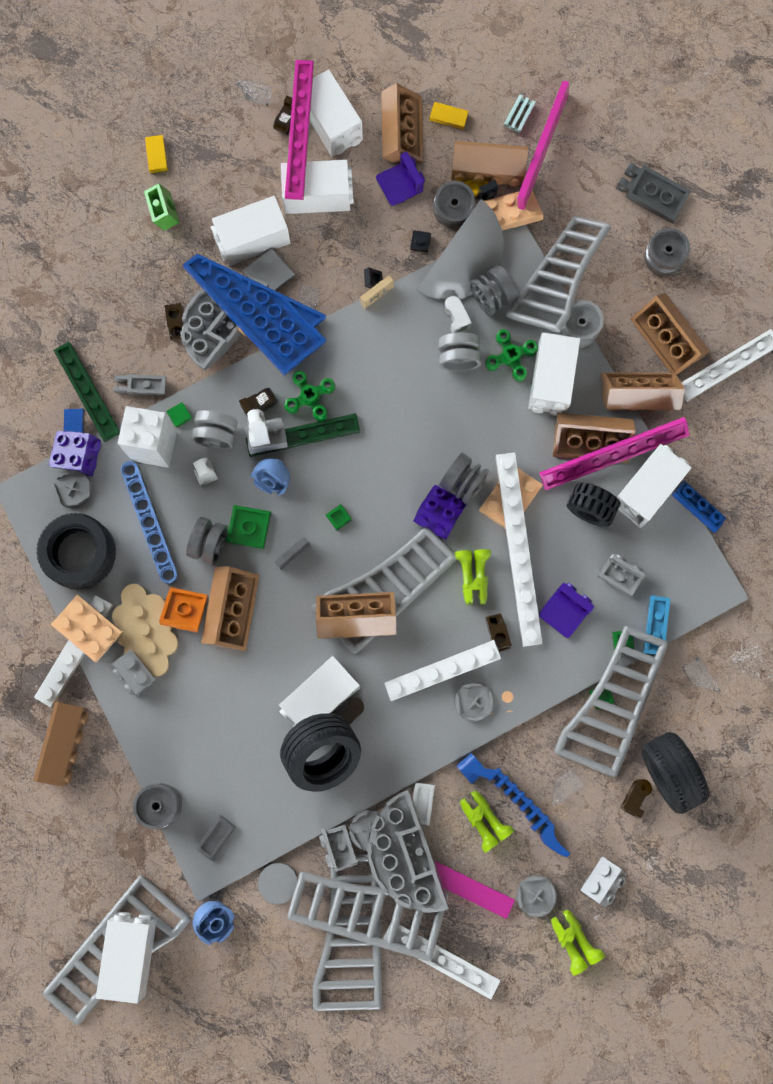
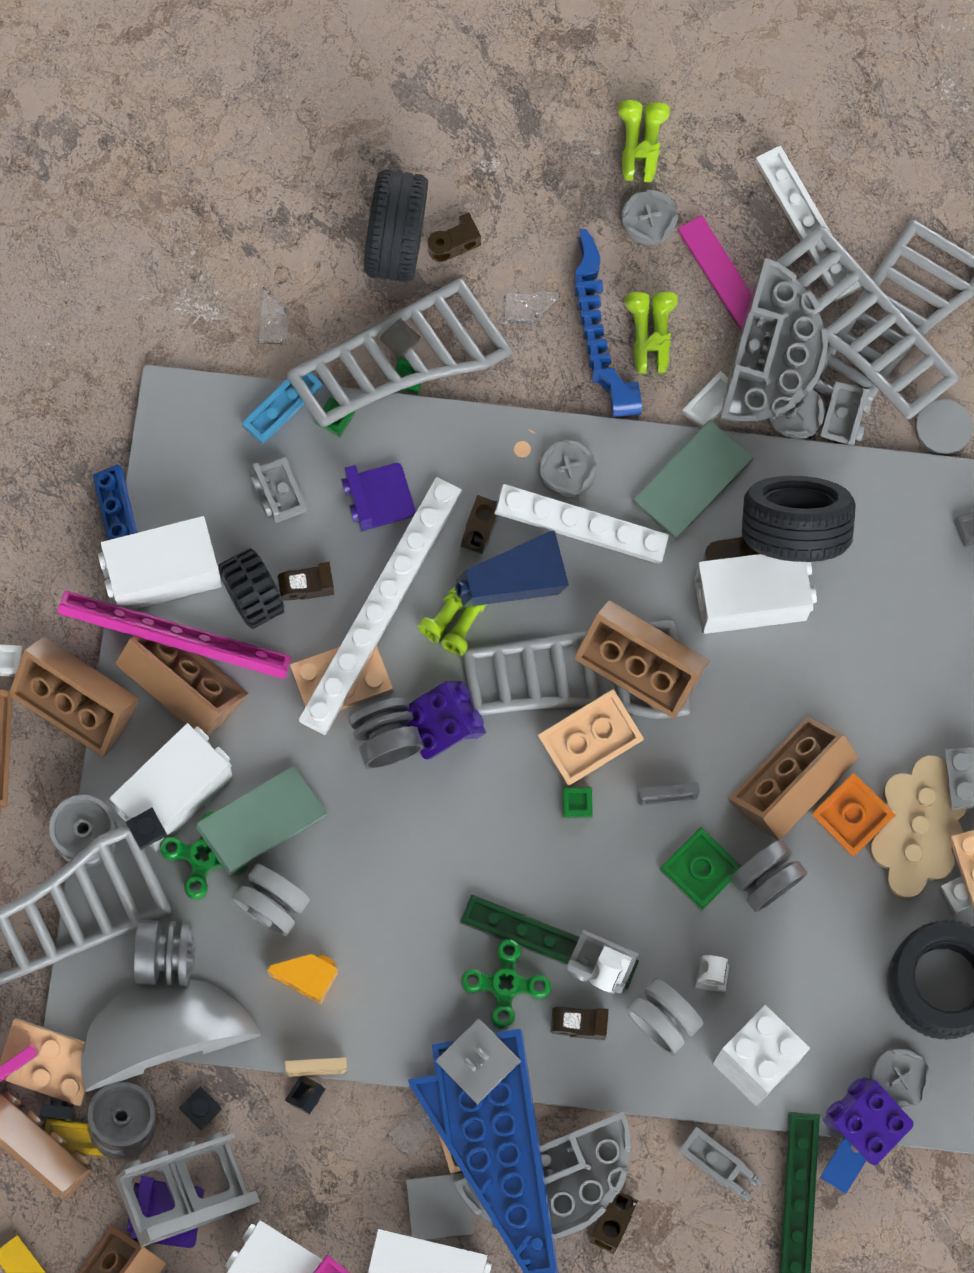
camera: 150 degrees left, 5 degrees down
medium blue beam [121,461,178,584] -> none
green tile [166,402,192,428] -> none
medium blue cylinder [251,459,290,495] -> none
white leg [444,296,472,333] -> none
bracket [580,857,627,908] -> none
none -> light grey window [115,1132,260,1247]
none -> black plate [126,808,167,850]
none -> sand green tile [195,766,327,875]
none -> light orange slope [267,954,339,1005]
none -> dark brown leg [277,562,334,601]
none -> clear smoke tile [380,318,421,358]
none -> light grey piece [436,1018,521,1105]
none -> dark blue slope [455,530,569,607]
none -> light nougat plate [537,689,644,786]
none -> sand green tile [633,420,753,540]

